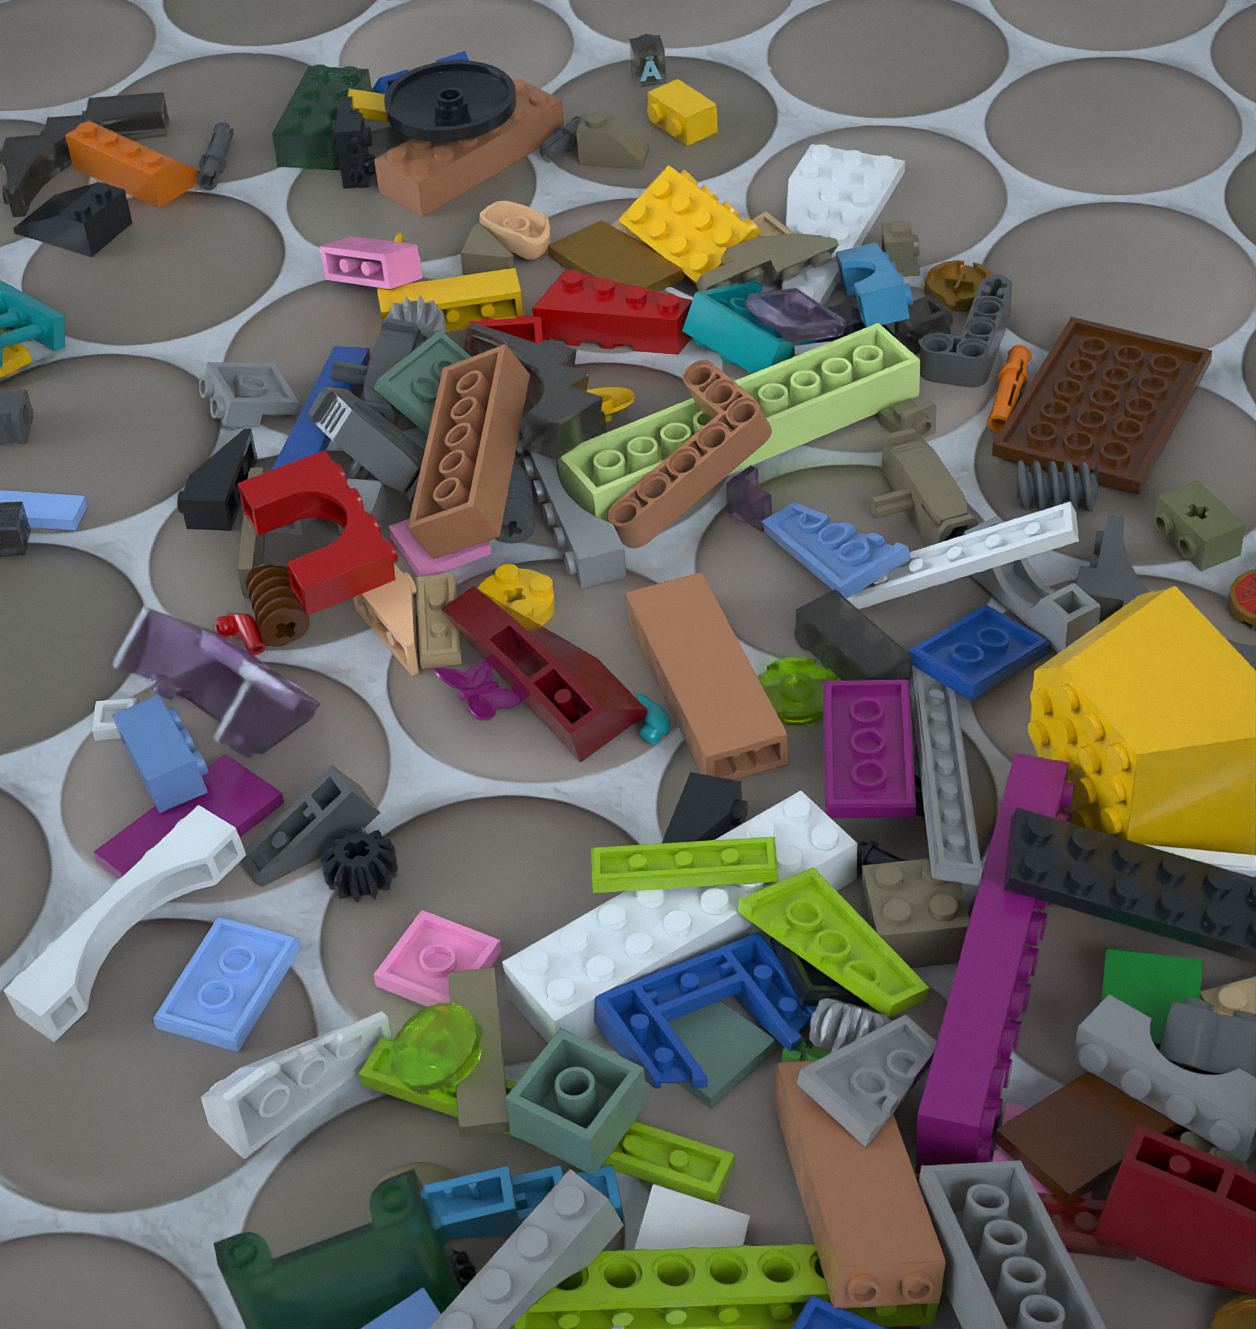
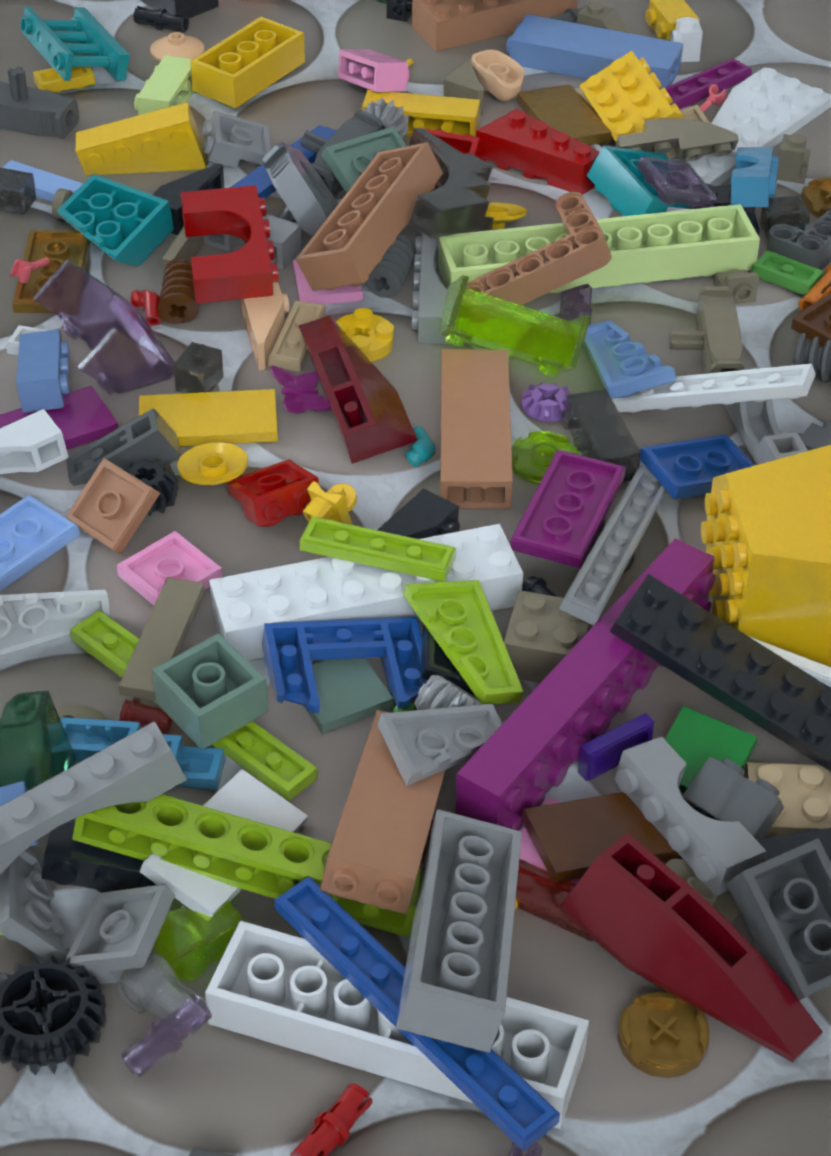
camera: 15 degrees right, 0 degrees up
clear neon green tile [390,1003,483,1094] -> none
none -> coral hand [10,258,50,283]
none -> pearl gold tile [12,230,92,313]
none -> dark tan tile [52,188,74,221]
none -> teal wedge [58,174,174,266]
none -> nougat tile [65,458,160,555]
none -> yellow wedge [75,102,207,176]
none -> clear red pin [119,698,173,734]
none -> black pin [133,6,189,33]
none -> yellowish green brick [134,55,194,115]
none -> yellow tile [139,389,278,447]
none -> light nougat dish [150,32,204,62]
none -> clear smoke brick [173,342,224,393]
none -> yellow dish [177,442,248,485]
none -> yellow brick [190,16,305,108]
none -> red plate [226,459,320,527]
none -> yellow hips [303,481,357,525]
none -> clear neon green windscreen [439,275,591,377]
none -> medium blue brick [506,14,683,90]
none -> medium lavender gear [521,381,575,421]
none -> dark purple tile [578,713,654,781]
none -> magenta tile [665,58,752,109]
none -> white brick [670,17,703,62]
none -> coral hand [700,84,727,113]
none -> bright green plate [752,250,824,295]

